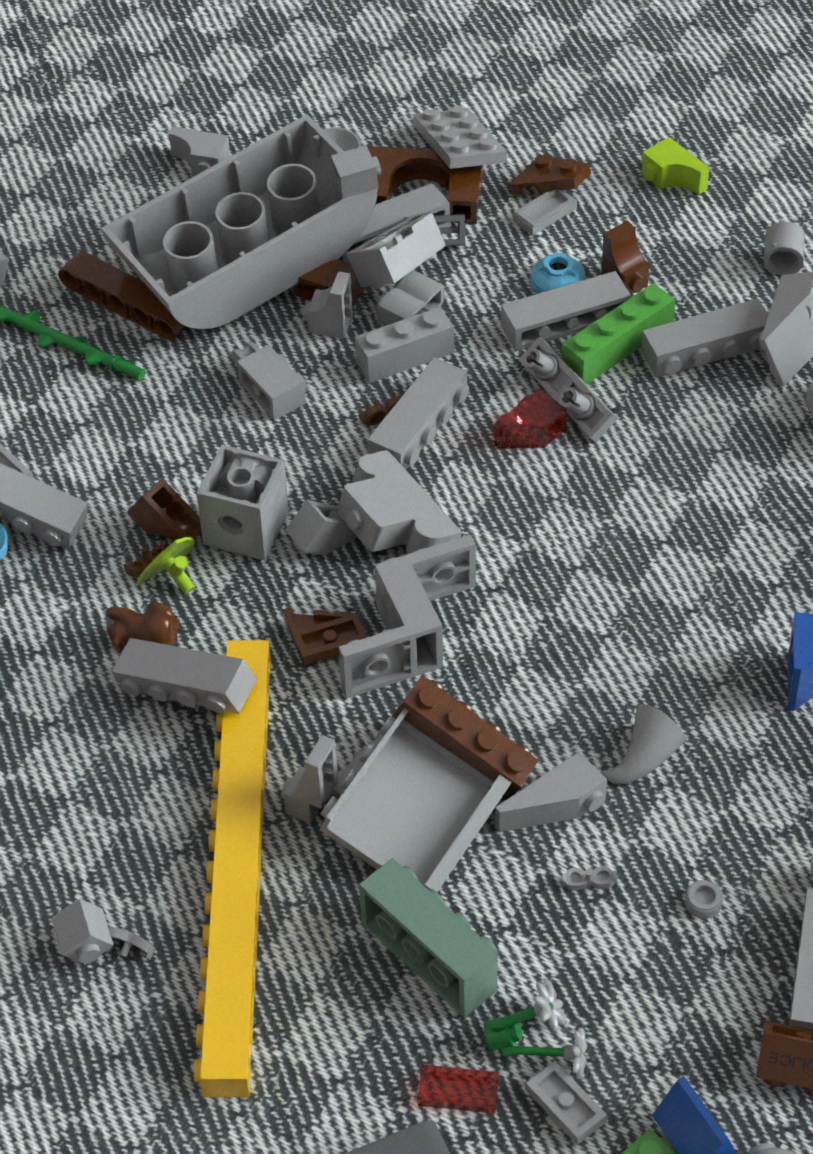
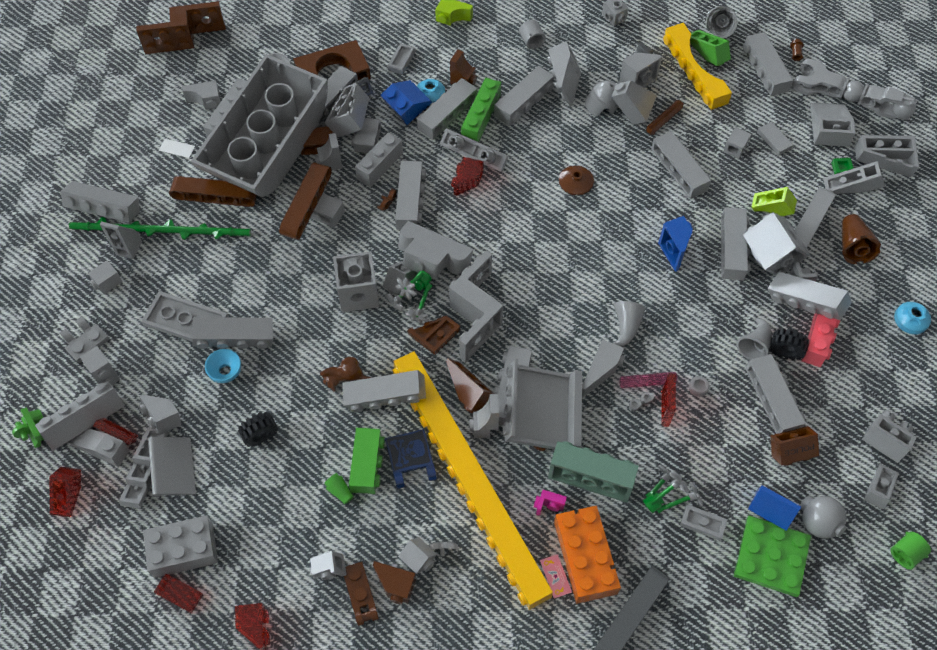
camera: 30 degrees left, 10 degrees up
reddish brown piece [123,540,167,577] -> none
reddish brown arch [127,478,202,542] -> none
lime shield [136,537,195,595] -> none
light grey brick [331,145,381,198] -> none
reddish brown brick [392,675,539,800] -> none
light grey plate [413,106,507,169] -> none
clear red tile [417,1065,499,1114] -> none
reddish brown wing [509,154,591,195] -> none
none -> reddish brown bracket [136,1,226,55]
none -> white sticker [159,139,195,158]
none -> reddish brown beam [279,162,332,240]
none -> bright green cone [324,473,354,505]
none -> bright green brick [349,428,385,494]
none -> reddish brown slope [373,561,416,605]
none -> blue slope [380,80,432,125]
none -> light grey plant [385,271,432,324]
none -> flag [385,429,437,489]
none -> reddish brown slope [446,358,495,413]
none -> dark pink bracket [534,490,567,516]
none -> bright pink sticker [540,554,572,598]
none -> orange piece [554,505,621,604]
none -> reddish brown dish [559,165,594,195]
none -> clear pink axle [619,372,678,388]
none -> clear red tile [661,373,676,427]

